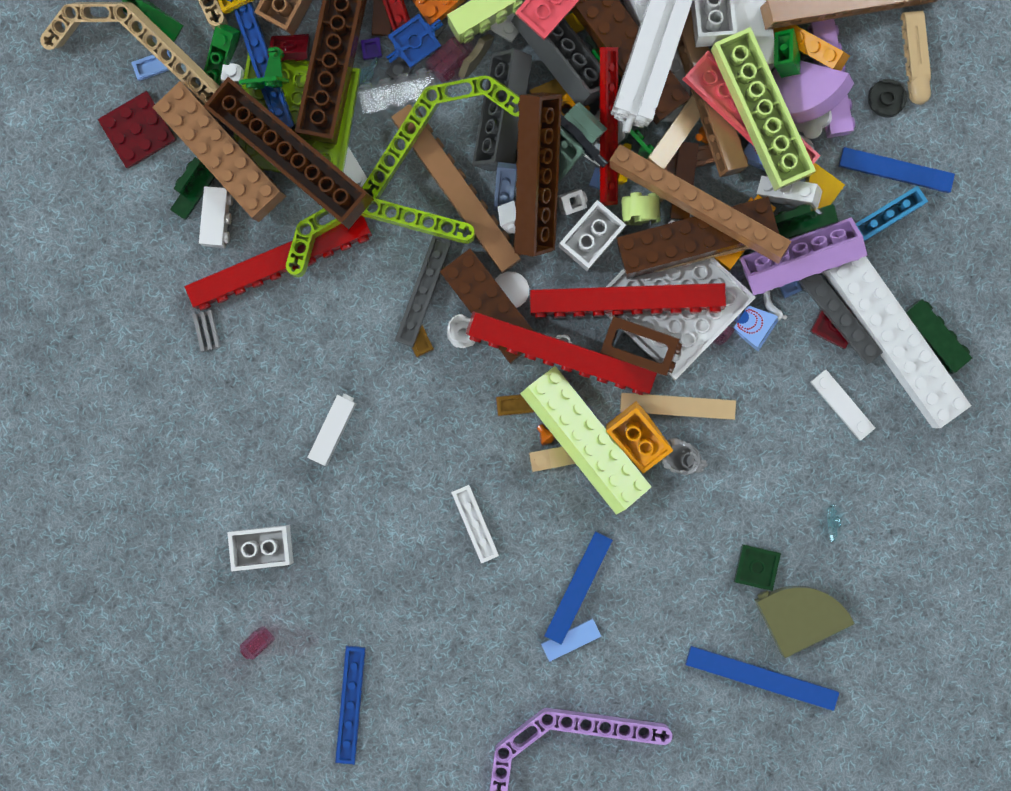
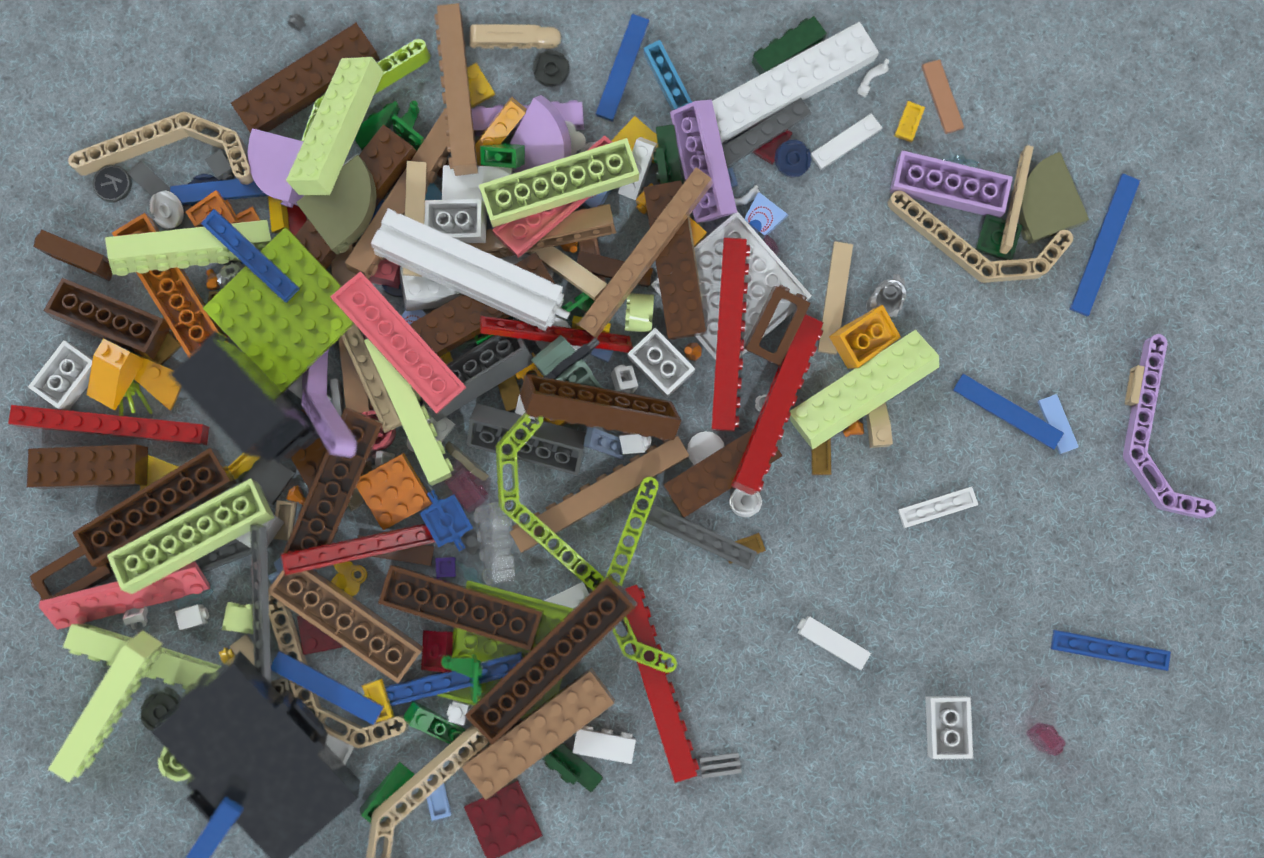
camera: 85 degrees left, 5 degrees down
none -> yellow plate [467,63,495,108]
none -> orange rock [684,343,702,360]
none -> dark blue tile [775,139,812,178]
none -> white piece [857,59,889,97]
none -> tan beam [888,190,1073,283]
none -> lavender brick [889,151,1013,218]
none -> yellow plate [894,101,925,143]
none -> nougat tile [921,59,964,134]
none -> tan tile [1000,145,1033,254]
none -> tan tile [1125,365,1145,406]

